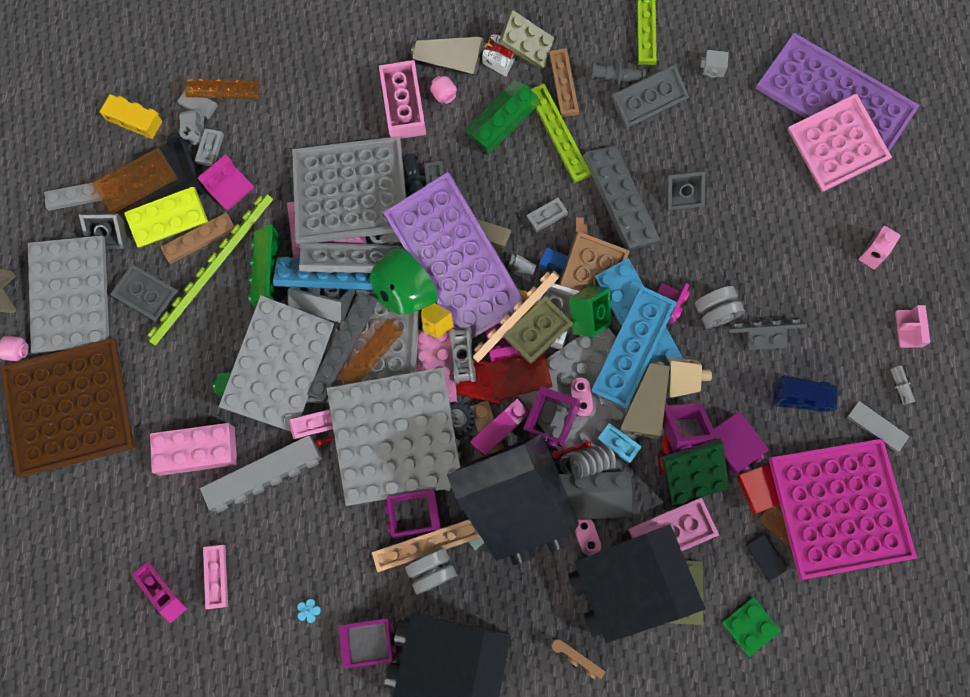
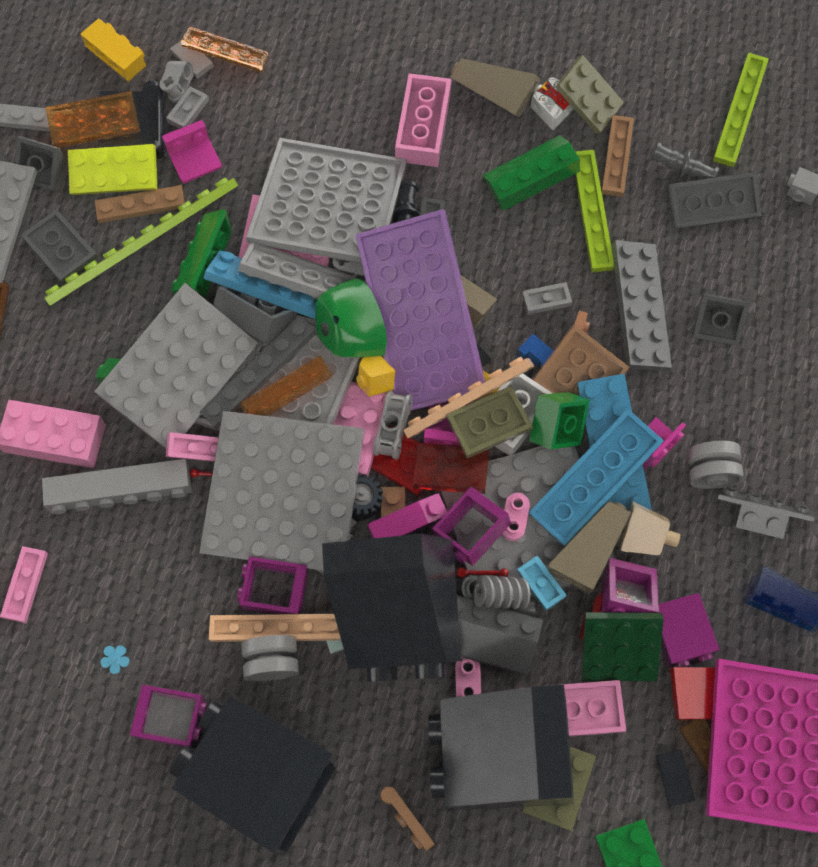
camera: 15 degrees right, 5 degrees down
bright pink head [430,76,457,104] -> none
light grey cone [507,254,536,275] -> none

